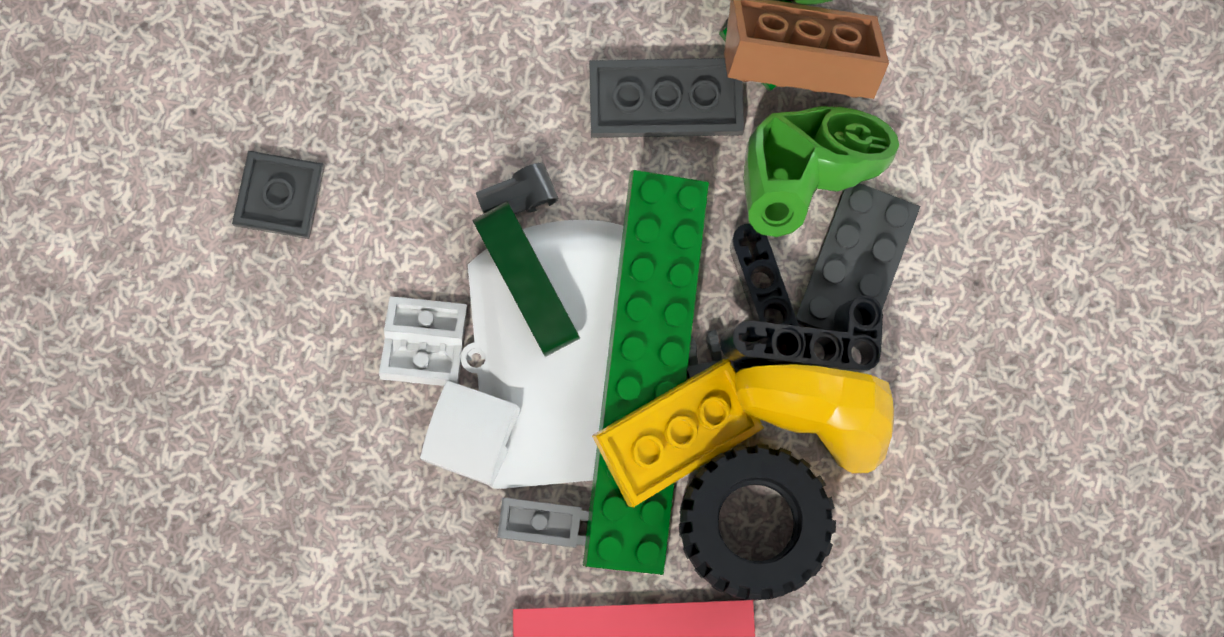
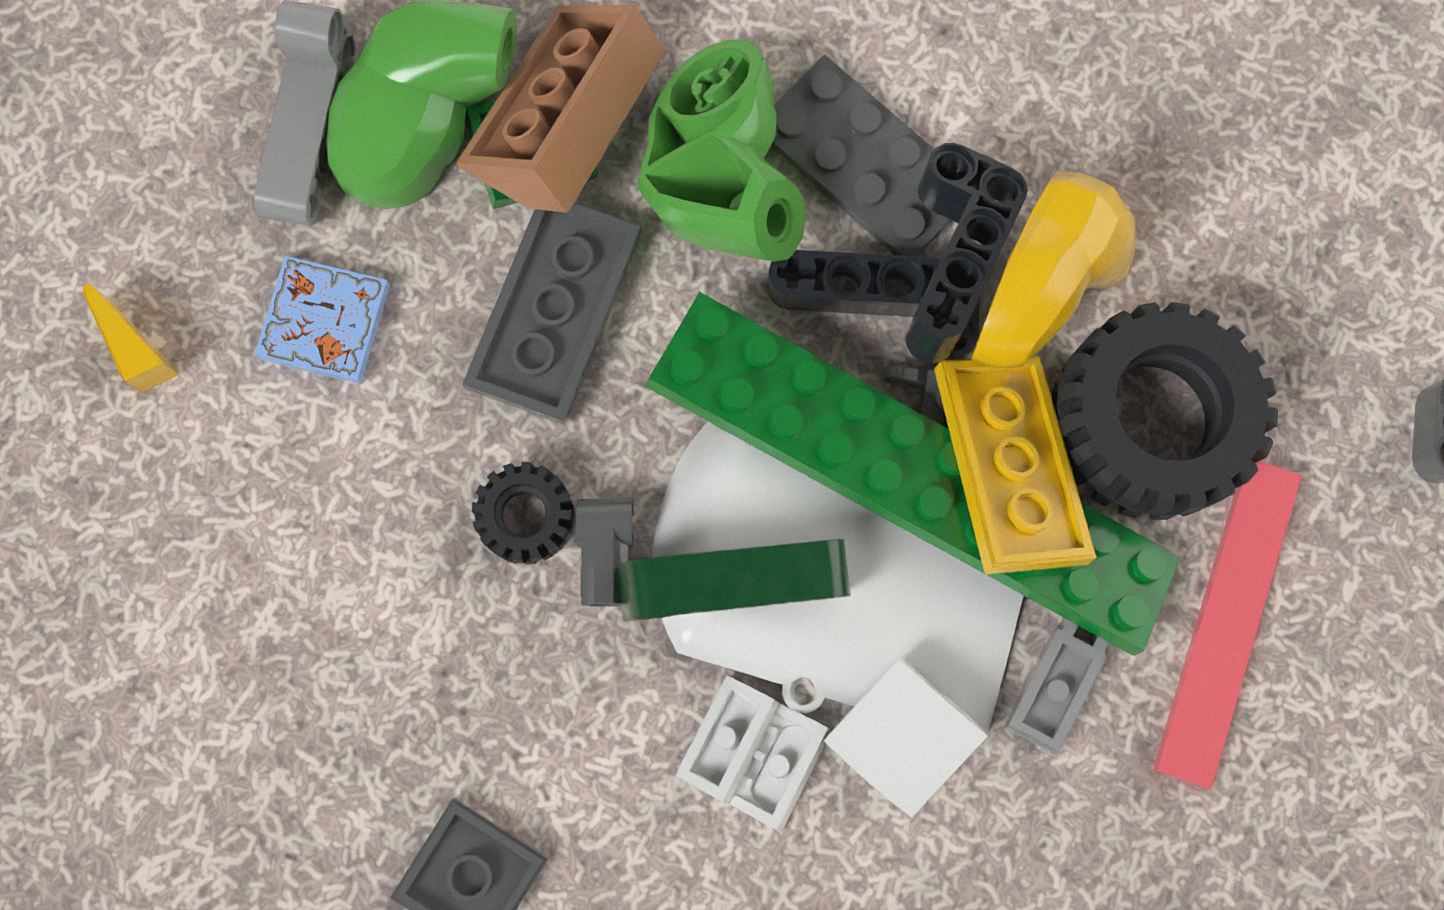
camera: 65 degrees left, 0 degrees up
none -> black tyre [471,462,575,565]

